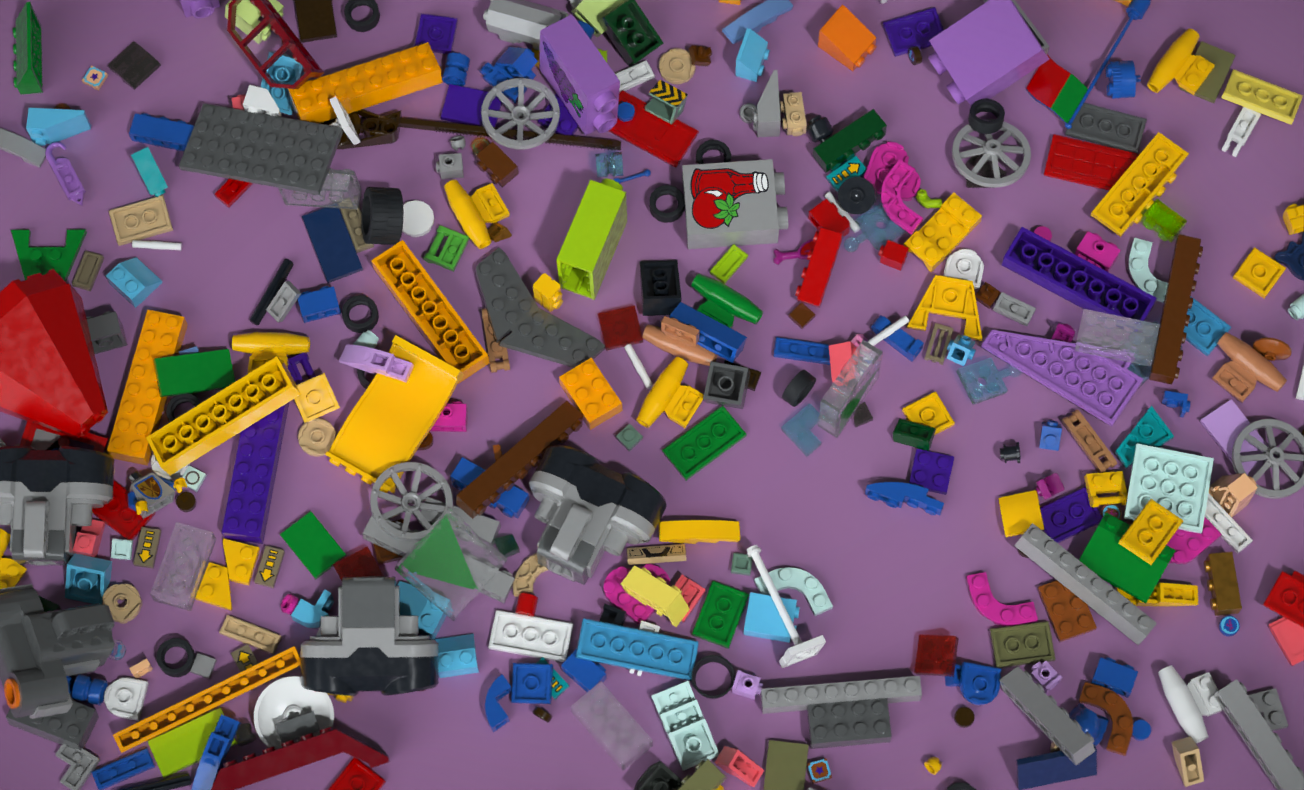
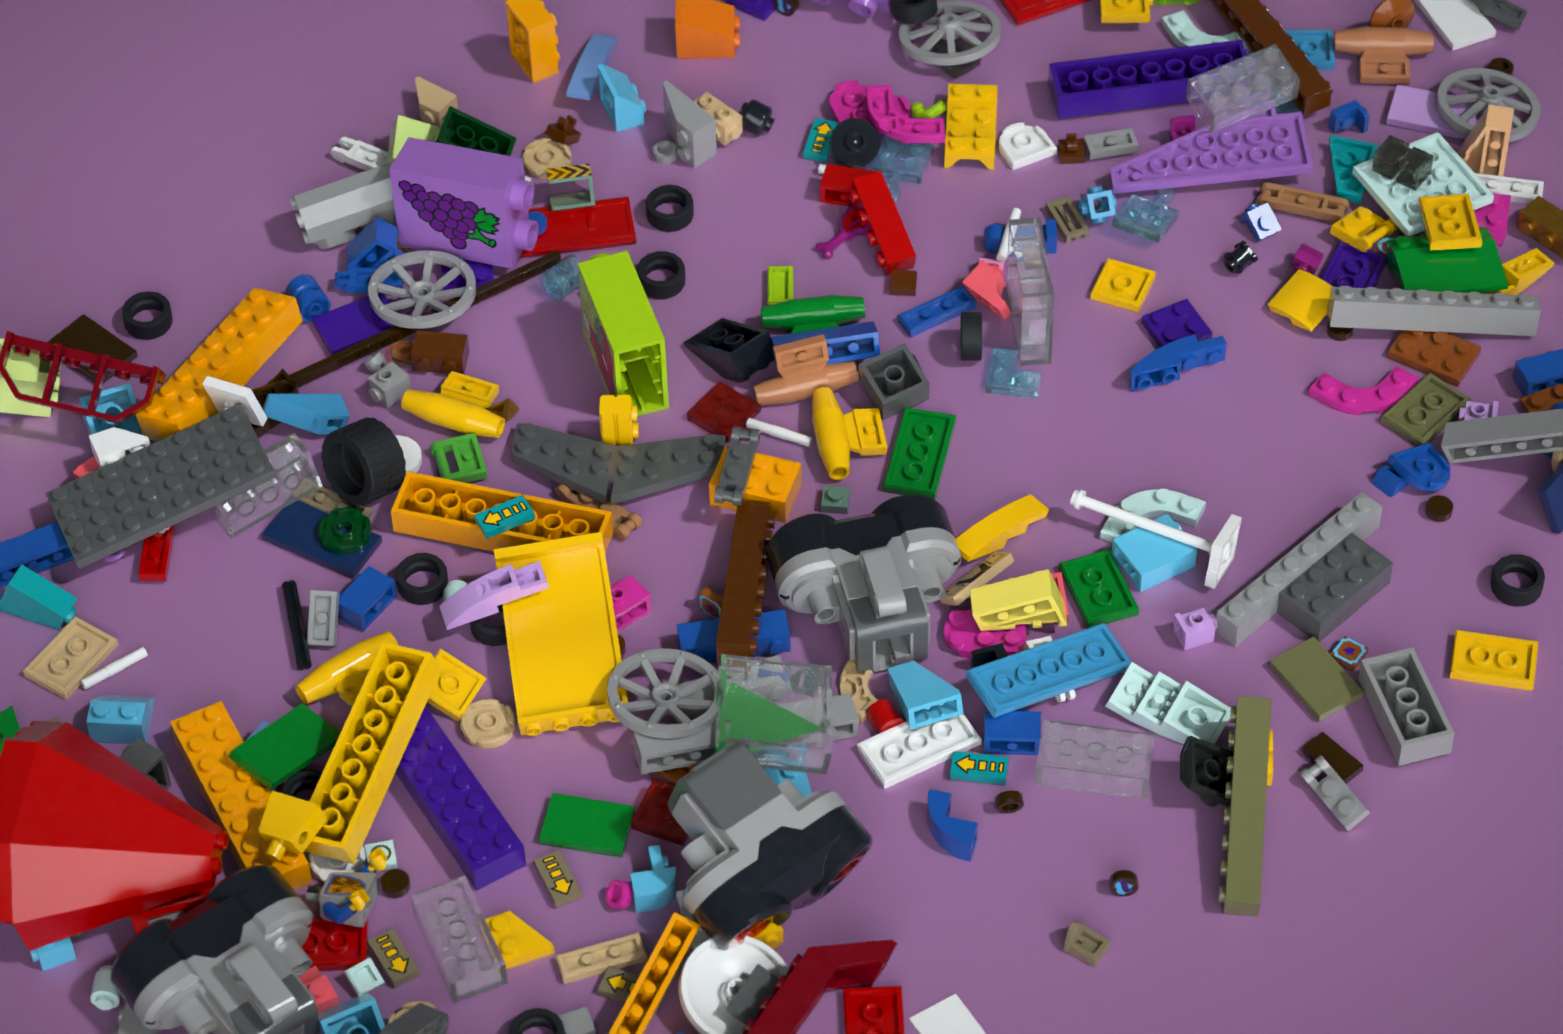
camera: 40 degrees left, 20 degrees down
yellow wing [223,538,260,586] -> none
dark purple plate [415,14,458,54] -> none
medium azure slope [435,634,479,678] -> none
blue tile [511,663,553,704] -> none
light grey brick [682,159,788,249] -> none
black tyre [692,655,735,699] -> none
coral arch [715,746,764,787] -> none
sand green tile [731,553,753,576] -> none
dark green brick [813,109,887,173] -> none
clear smoke tile [854,402,873,428] -> none
red brick [878,240,909,271] -> none
dark green slope [893,419,936,451] -> none
yellow wing [907,275,982,341] -> none
clear red plate [914,635,959,676] -> none
yellow hinge [924,757,942,775] -> none
dark pink brick [1075,231,1121,272] -> none
none -> yellow torso [259,791,328,863]
none -> dark azure slope [262,394,350,435]
none -> dark green tile [318,507,372,555]
none -> teal tile [474,495,535,539]
none -> dark grey plate [714,426,761,506]
none -> medium azure slope [887,661,963,730]
none -> clear smoke piece [1372,135,1434,191]

